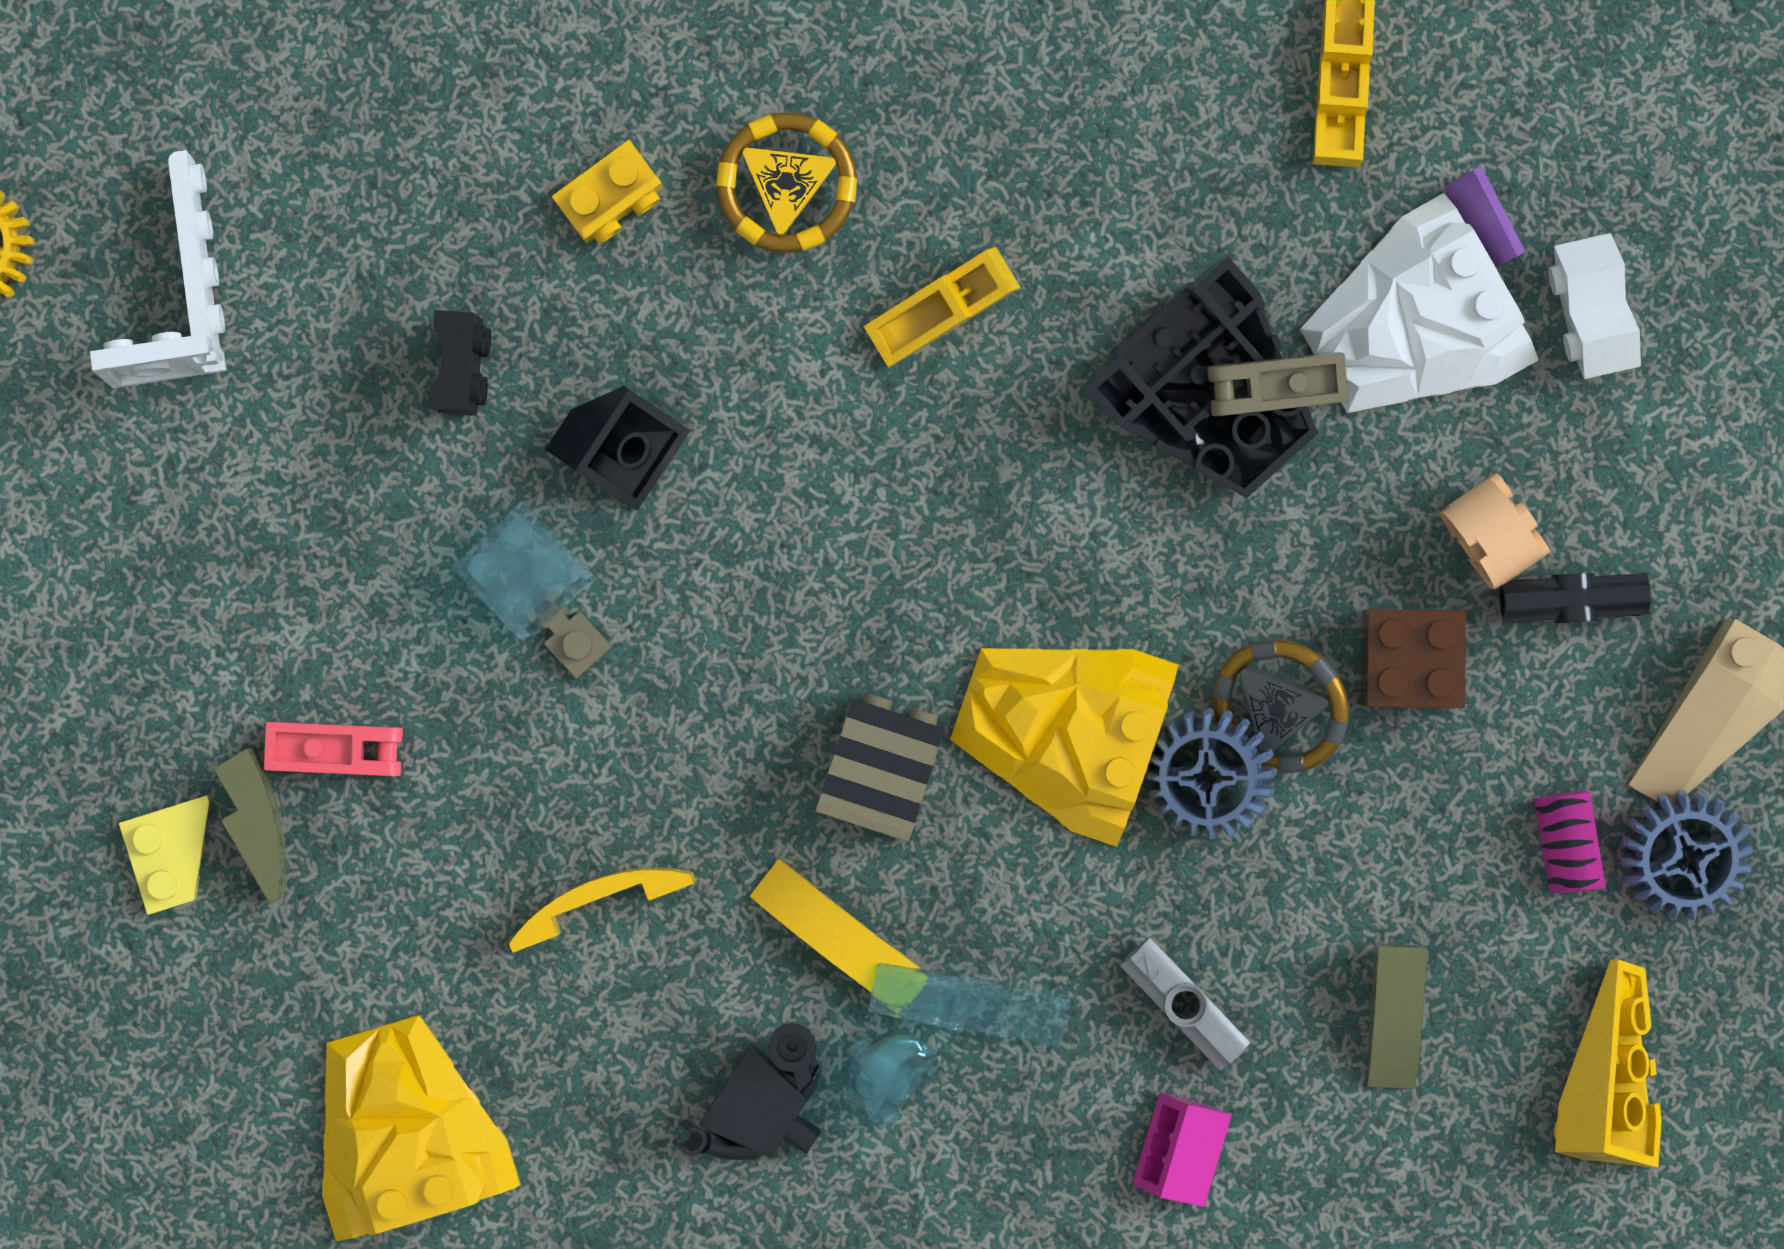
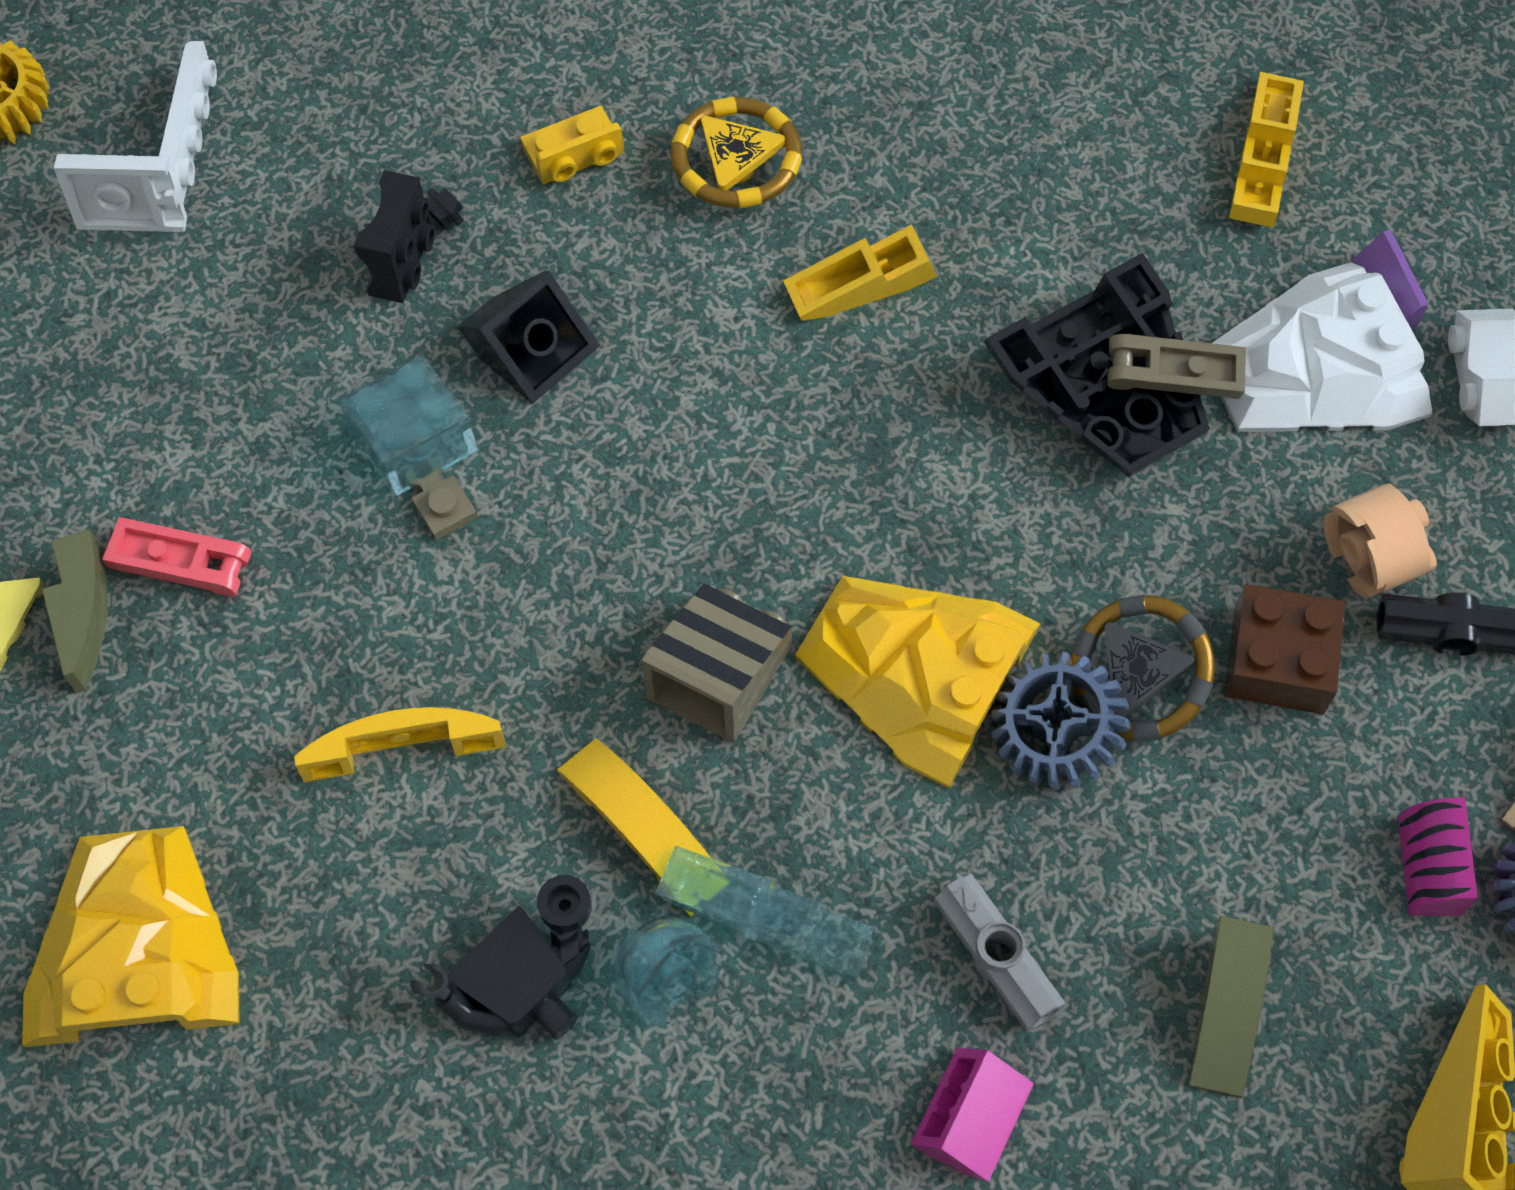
camera: 10 degrees right, 25 degrees down
none -> black plate [426,188,464,230]

